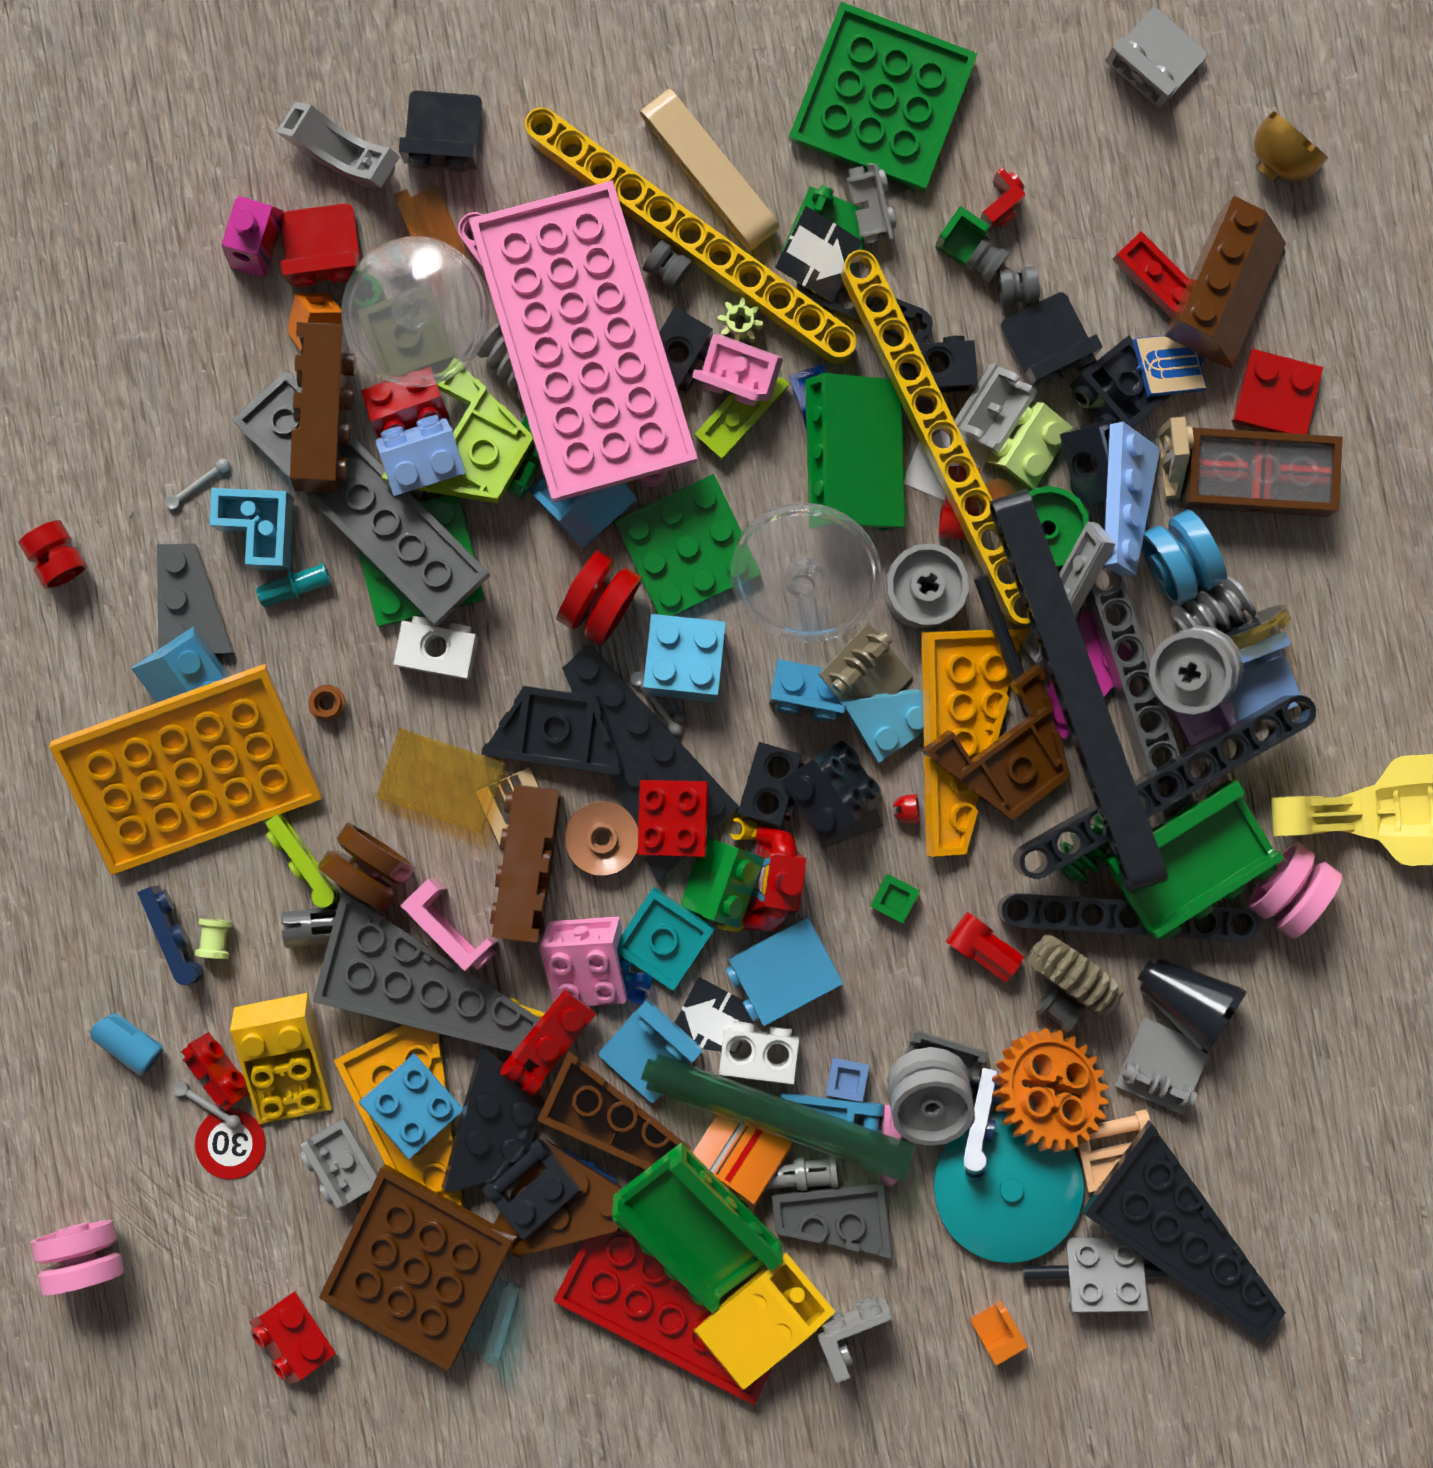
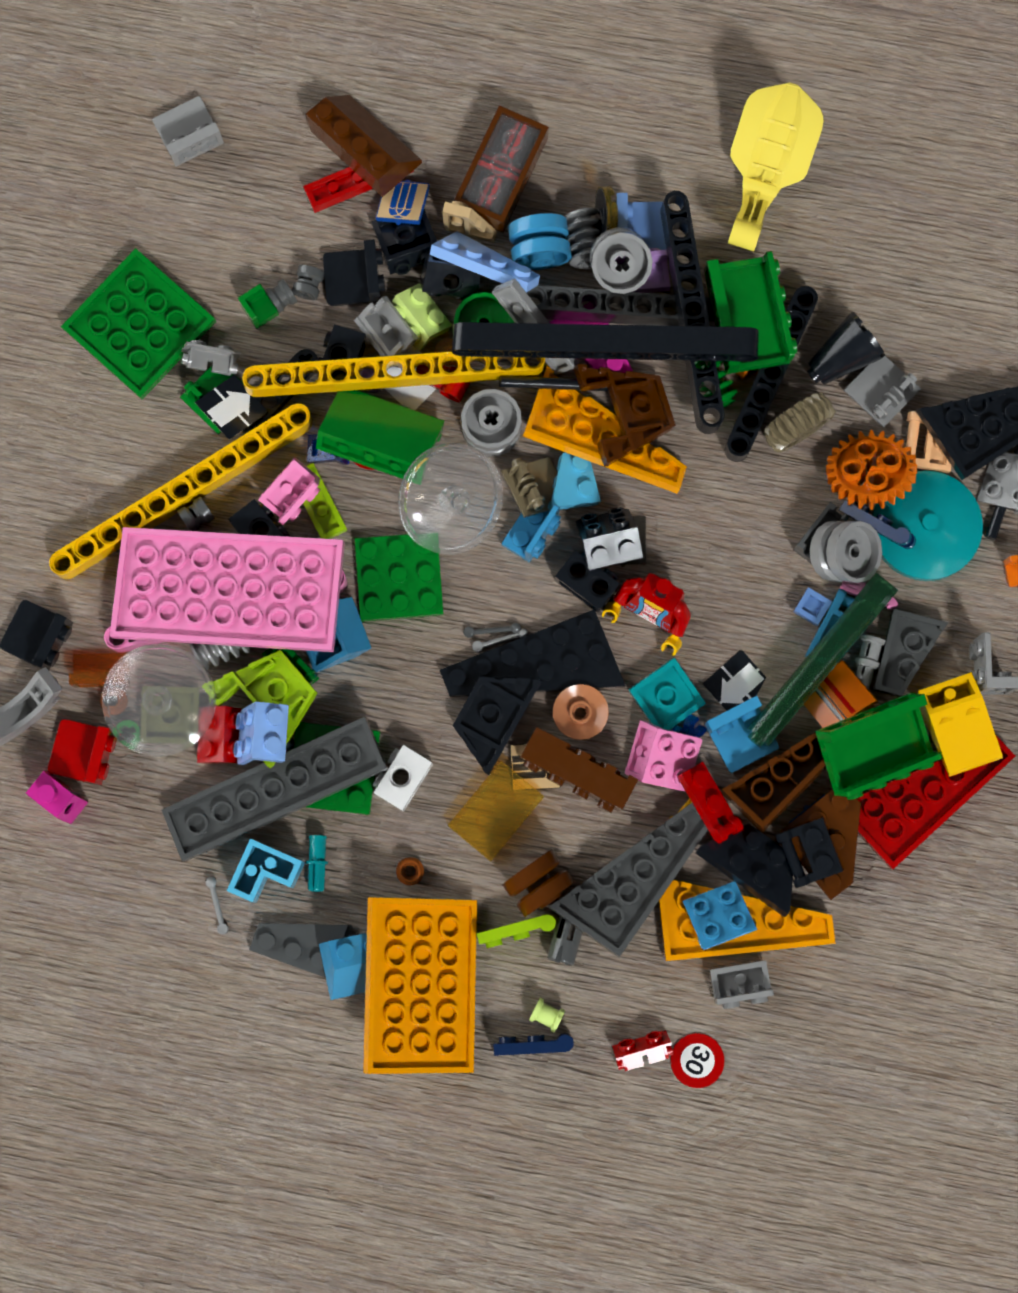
camera: 65 degrees left, 5 degrees down
red wheel [18,520,87,589] -> none
bright pink wheel [30,1220,125,1296] -> none
dark azure arm [90,1013,163,1076] -> none
light grey hinge [173,1081,241,1130] -> none
yellow slope [230,993,332,1124] -> none
red bracket [249,1291,336,1384] -> none
orange panel [287,293,344,351] -> none
reddish brown wedge [290,322,356,493] -> none
reddish brown plate [319,1164,516,1371] -> none
bright pink panel [401,878,498,971] -> none
clear light blue panel [462,1278,521,1366] -> none
red wheel [556,550,643,647] -> none
red hinge [637,780,709,857] -> none
tan beam [640,89,780,251] -> none
medium azure brick [643,614,726,703] -> none
green bracket [681,838,764,929] -> none
yellowish green gear [717,298,763,343] -> none
white brick [719,1021,799,1084] -> none
dark azure panel [726,916,843,1026] -> none
green plate [869,873,920,923] -> none
red hinge [893,794,920,824] -> none
red piece [945,911,1024,983] -> none
red bracket [980,167,1026,232] -> none
dark grey bush [1035,985,1085,1033] -> none
red plate [1231,348,1324,434] -> none
bright pink wheel [1248,842,1343,939] -> none
pearl gold cylinder [1253,110,1329,182] -> none

